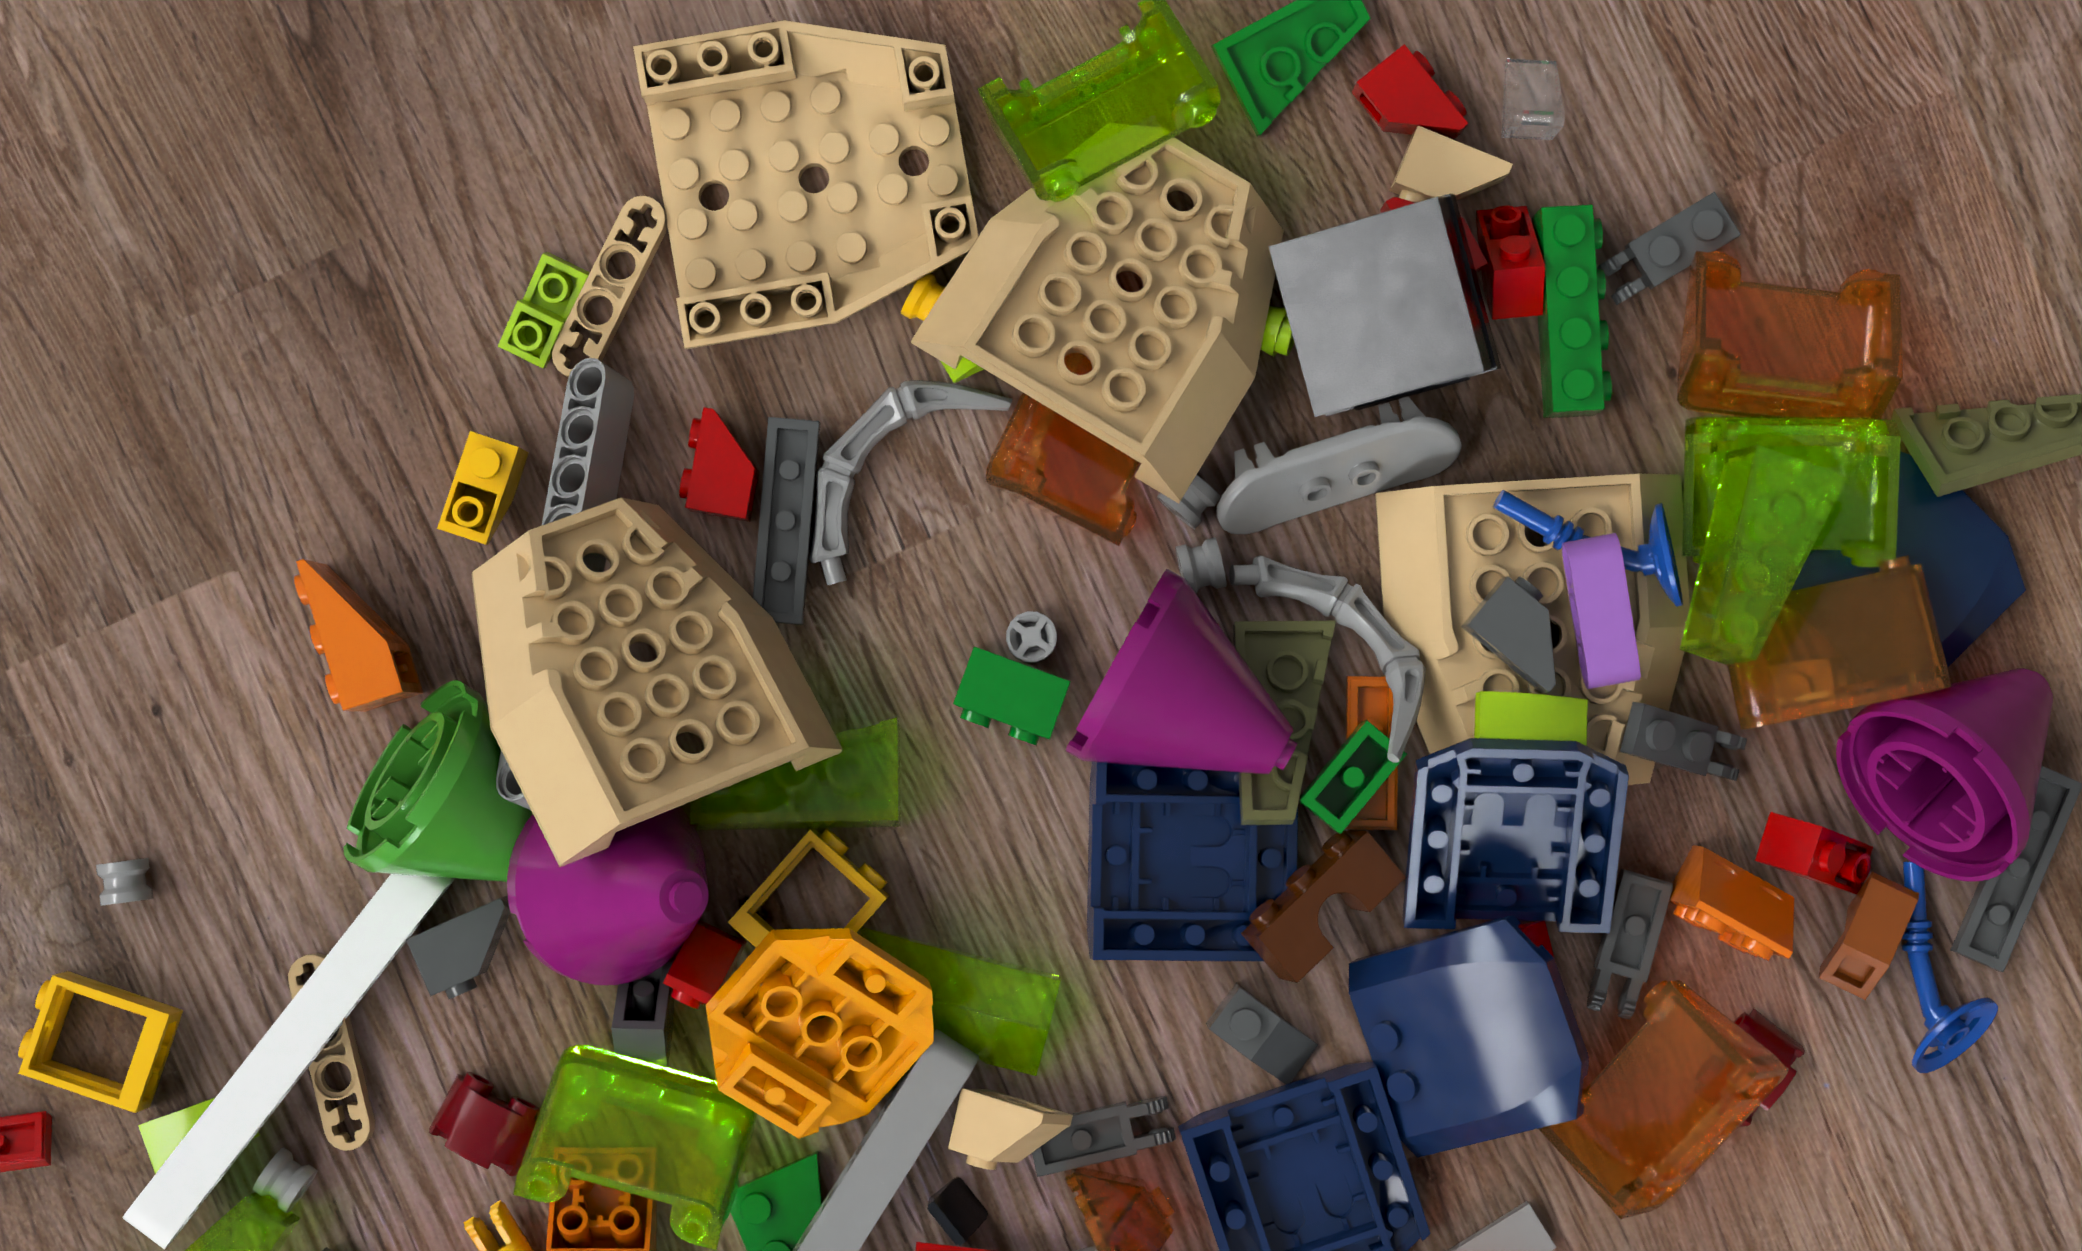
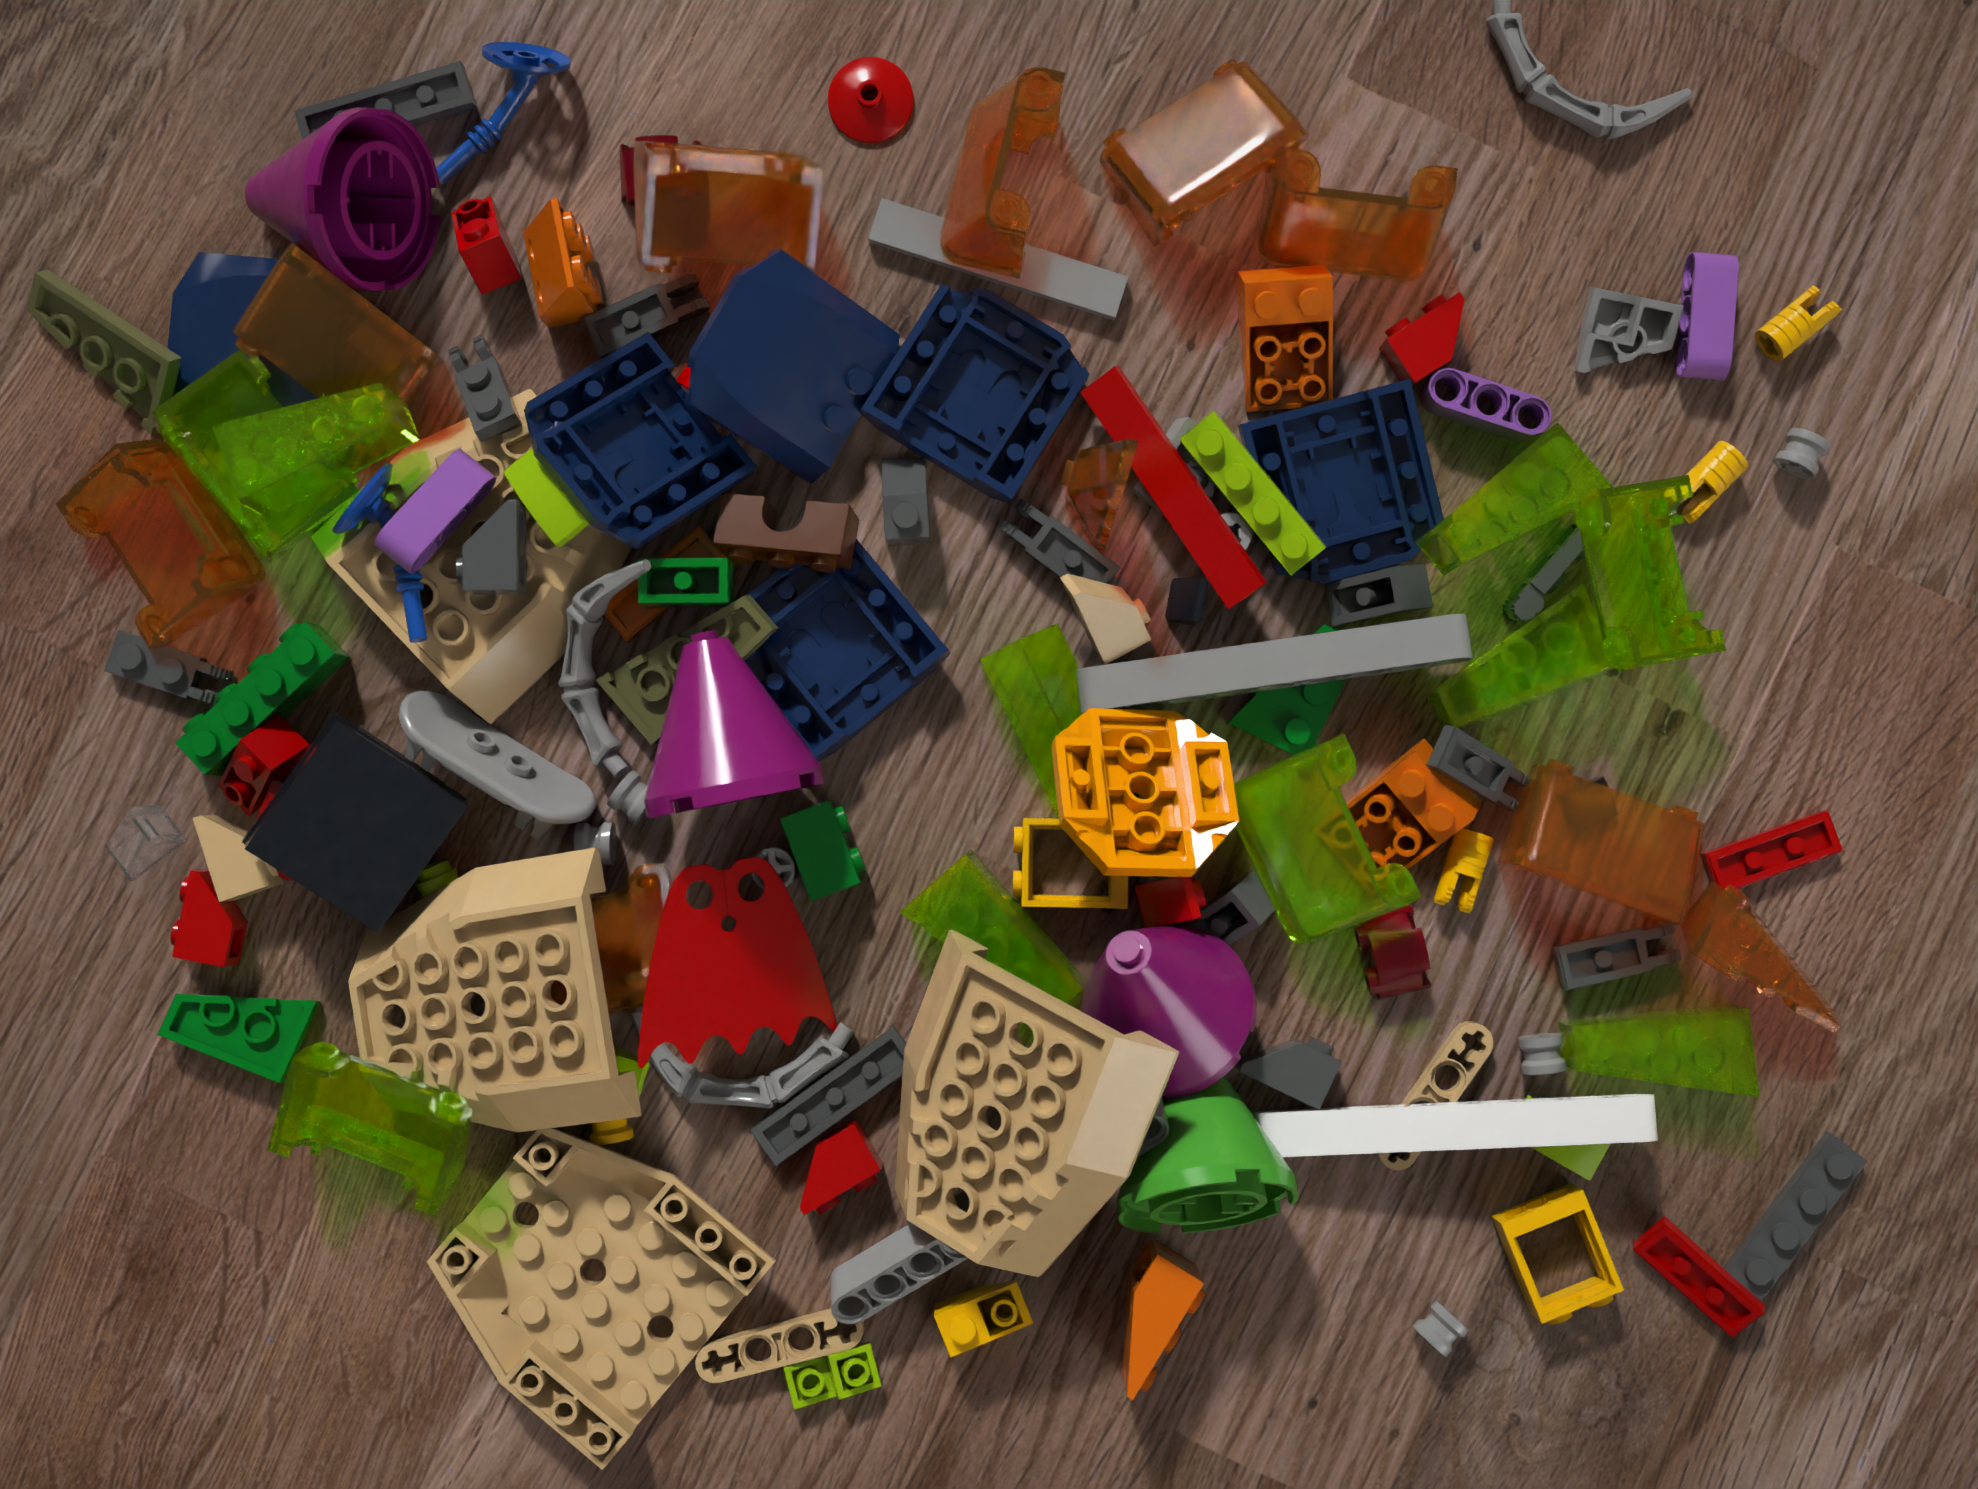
camera: 130 degrees left, 0 degrees up
dark orange slope [1819,872,1919,1000] -> none
none -> red piece [637,857,837,1069]

